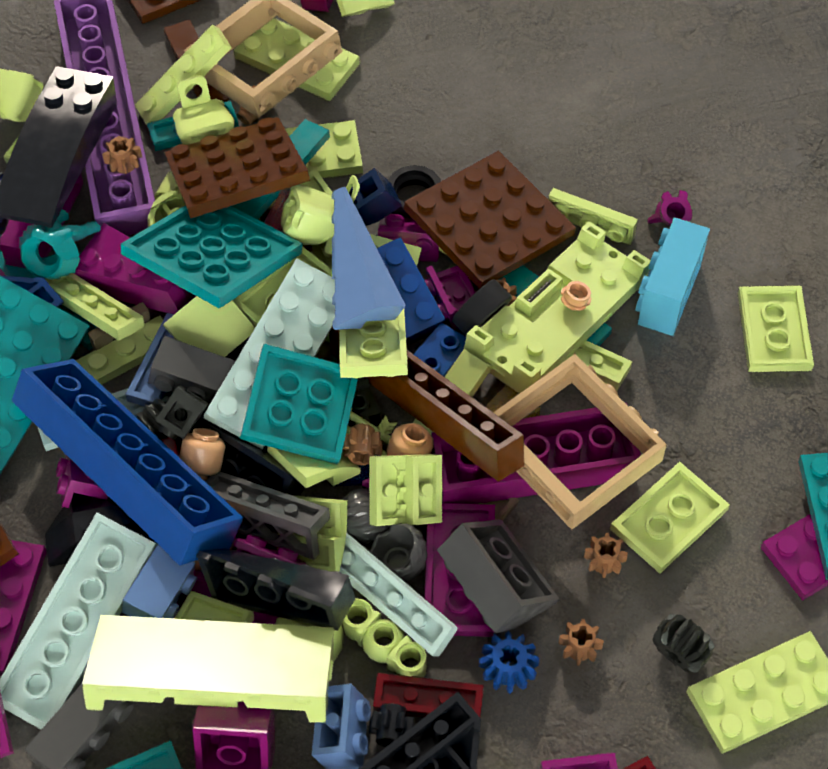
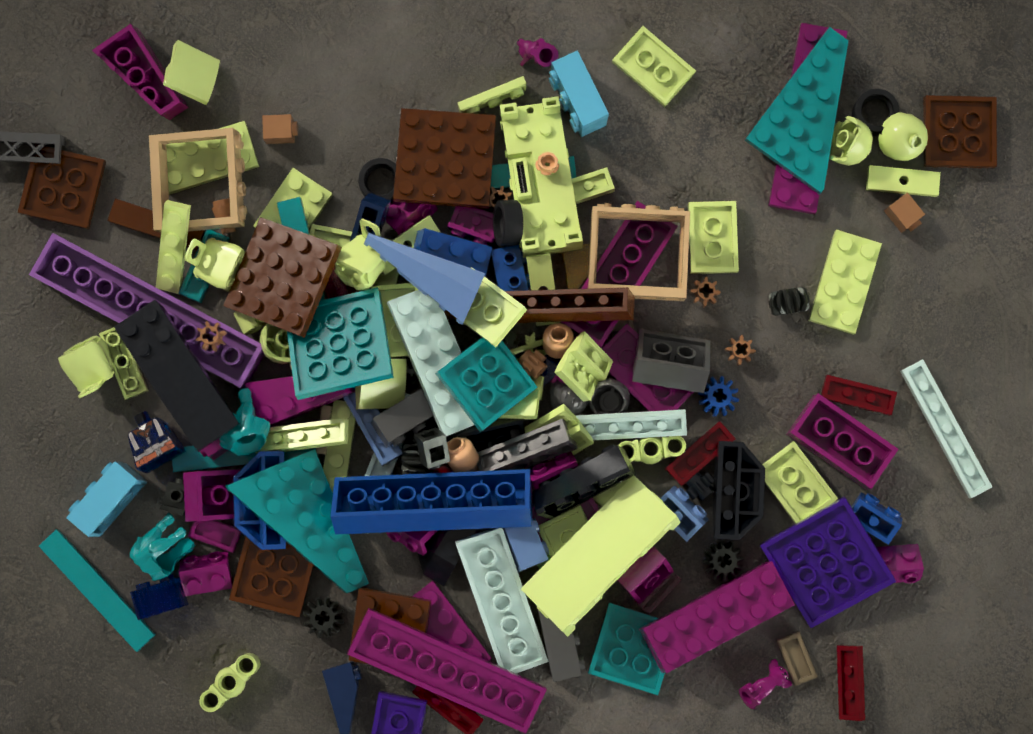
camera: 50 degrees left, 25 degrees up
none -> medium nougat brick [262,114,298,144]

